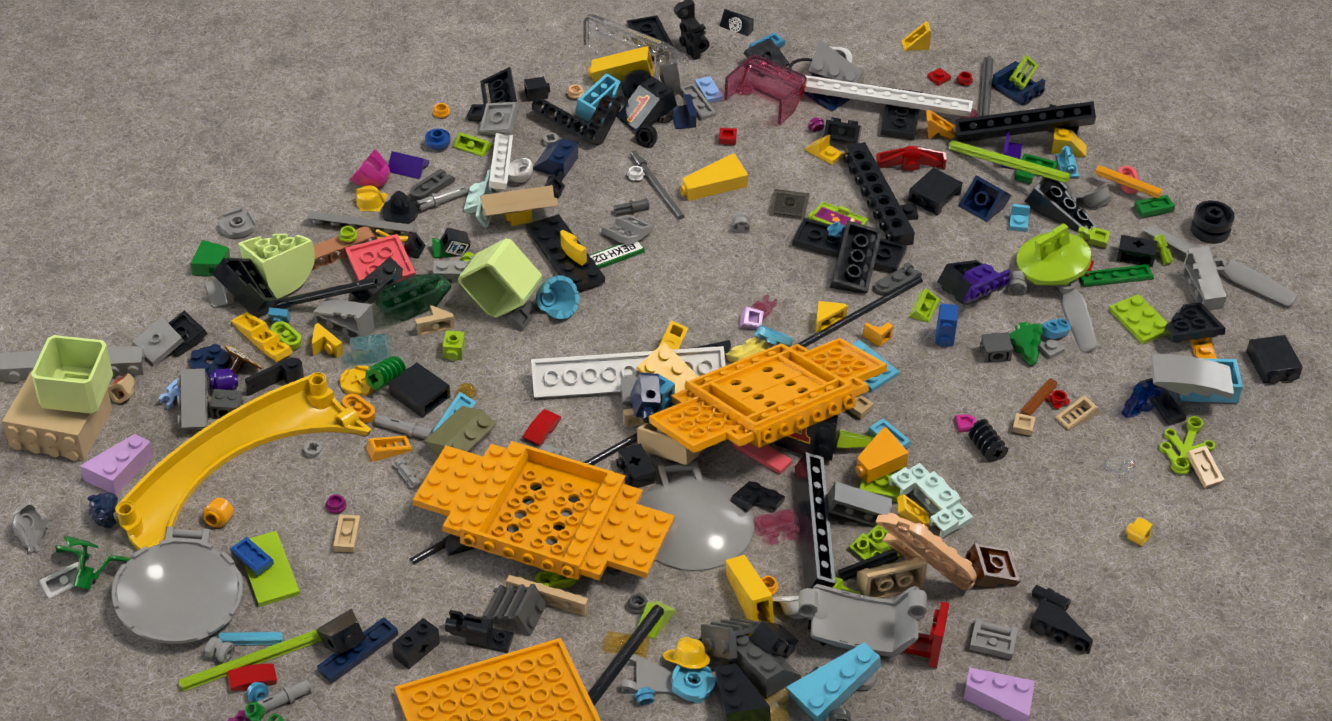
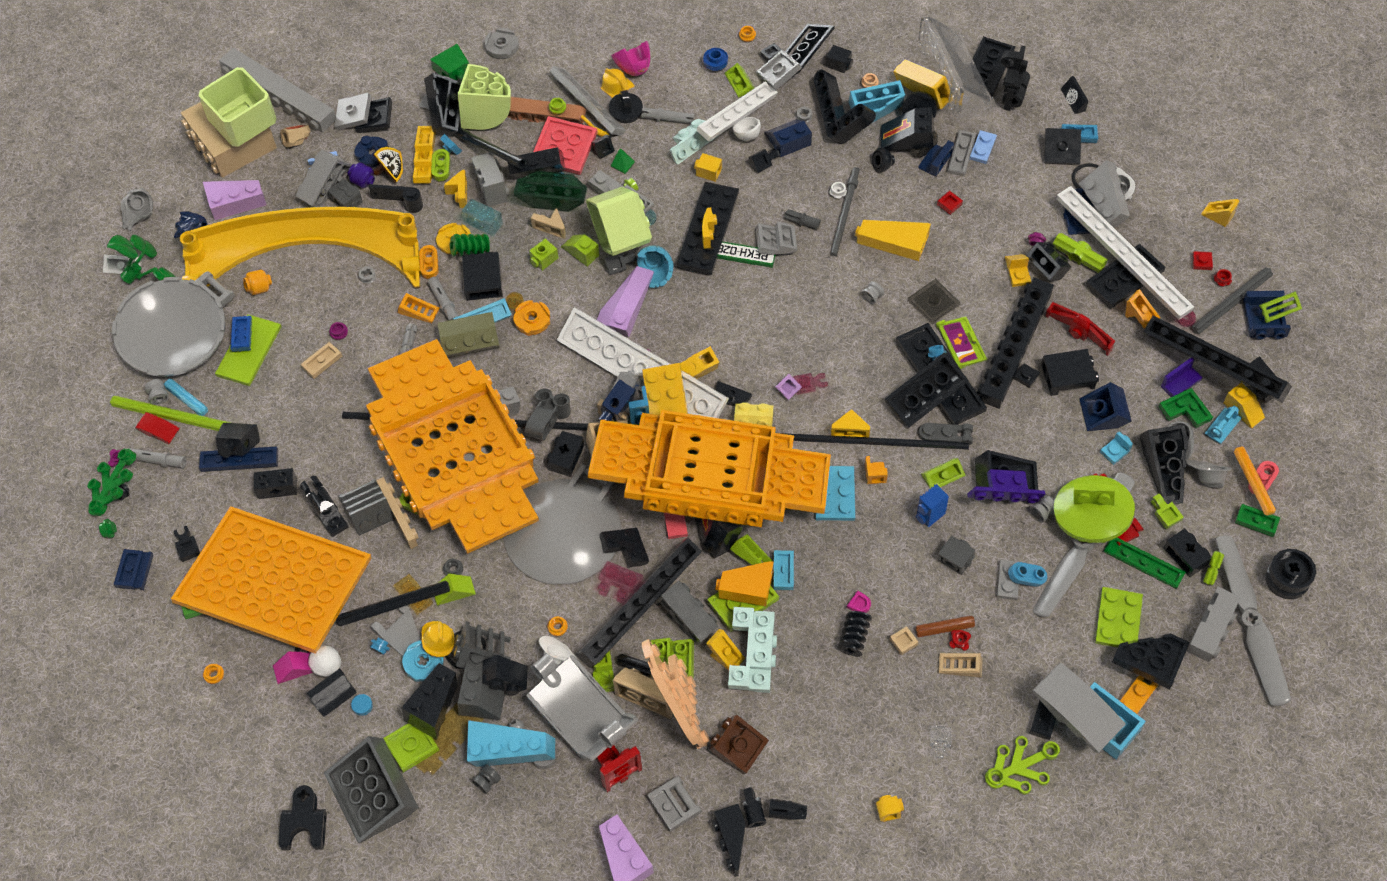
camera: 45 degrees right, 15 degrees up
dark azure plate [247,682,269,702] -> none
dark purple panel [388,151,430,179] -> none
dark grey plate [410,169,455,201] -> none
black brick [440,227,470,256] -> none
tan slope [480,185,558,217] -> none
red slope [522,409,562,446] -> none
flat silver slope [660,61,681,96] -> none
clear pink windscreen [724,55,807,125] -> none
yellow slope [725,555,774,623] -> none
medium azure plate [755,325,793,347] -> none
tan plate [848,395,874,419] -> none
lime axle [949,140,1070,183] -> none
green rock [1009,322,1043,366] -> none
clear blue plate [1121,381,1163,418] -> none
tan plate [1186,446,1224,489] -> none
black brick [1246,335,1303,384] -> none
none -> light orange plate [513,300,550,336]
none -> dark grey piece [524,388,571,441]
none -> lime slope [561,234,600,267]
none -> lavender wedge [597,266,654,337]
none -> black hinge [768,798,807,820]
none -> lime piece [1053,233,1108,273]

